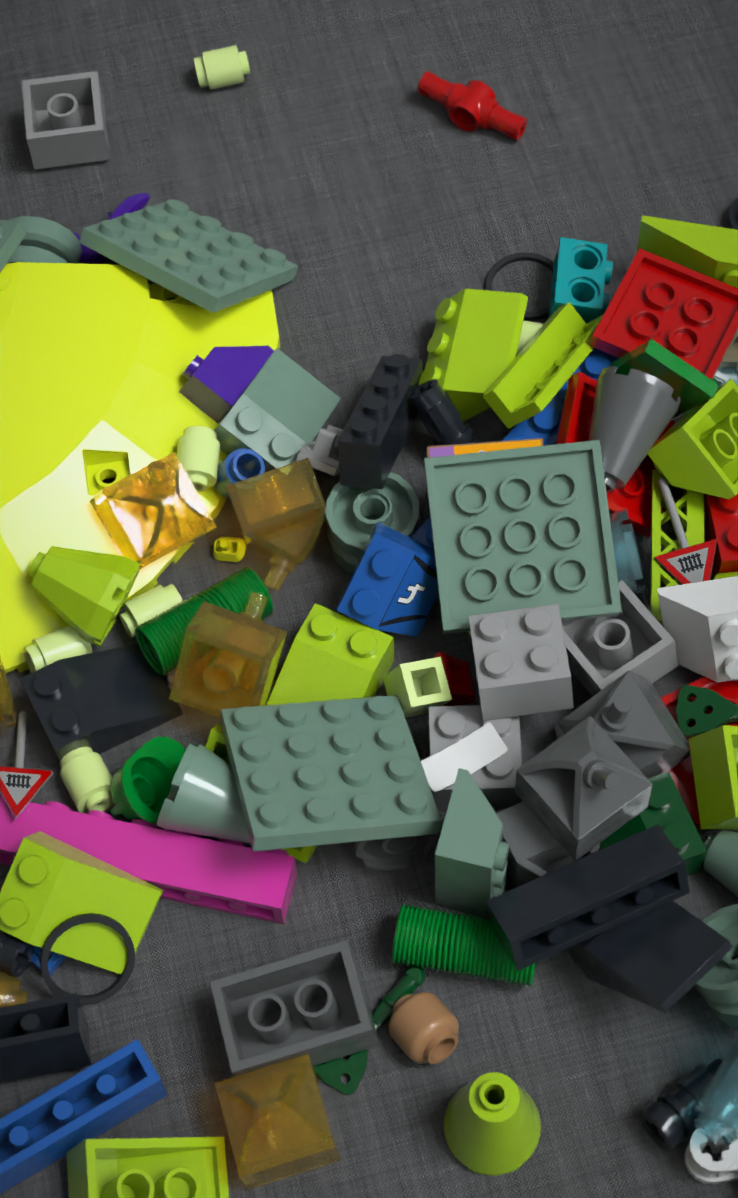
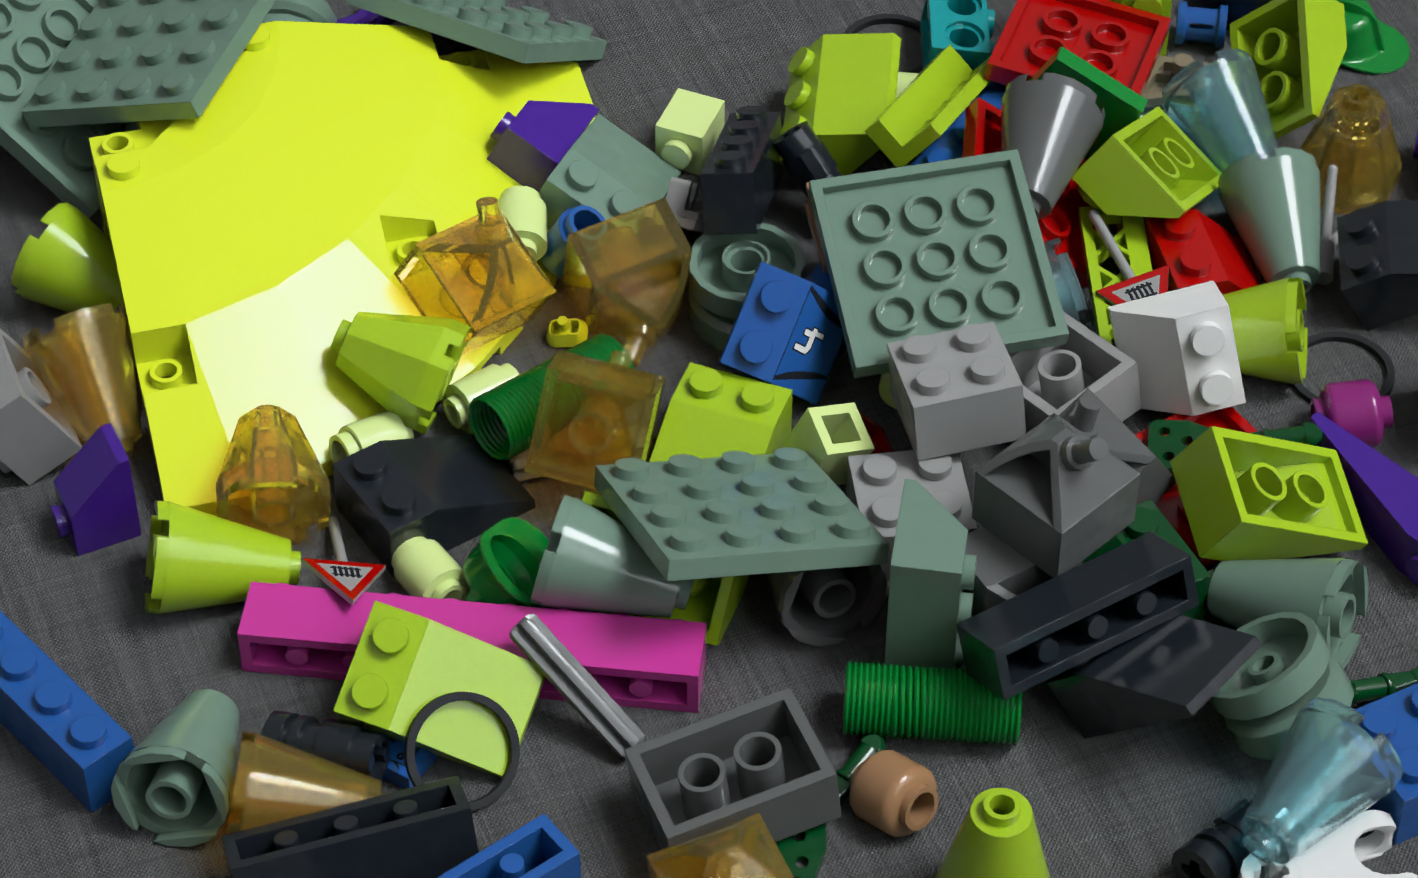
camera: 10 degrees left, 15 degrees down
white sticker [421,723,508,792] -> none
none -> axle [509,613,645,759]
none -> yellowish green brick [655,88,725,175]

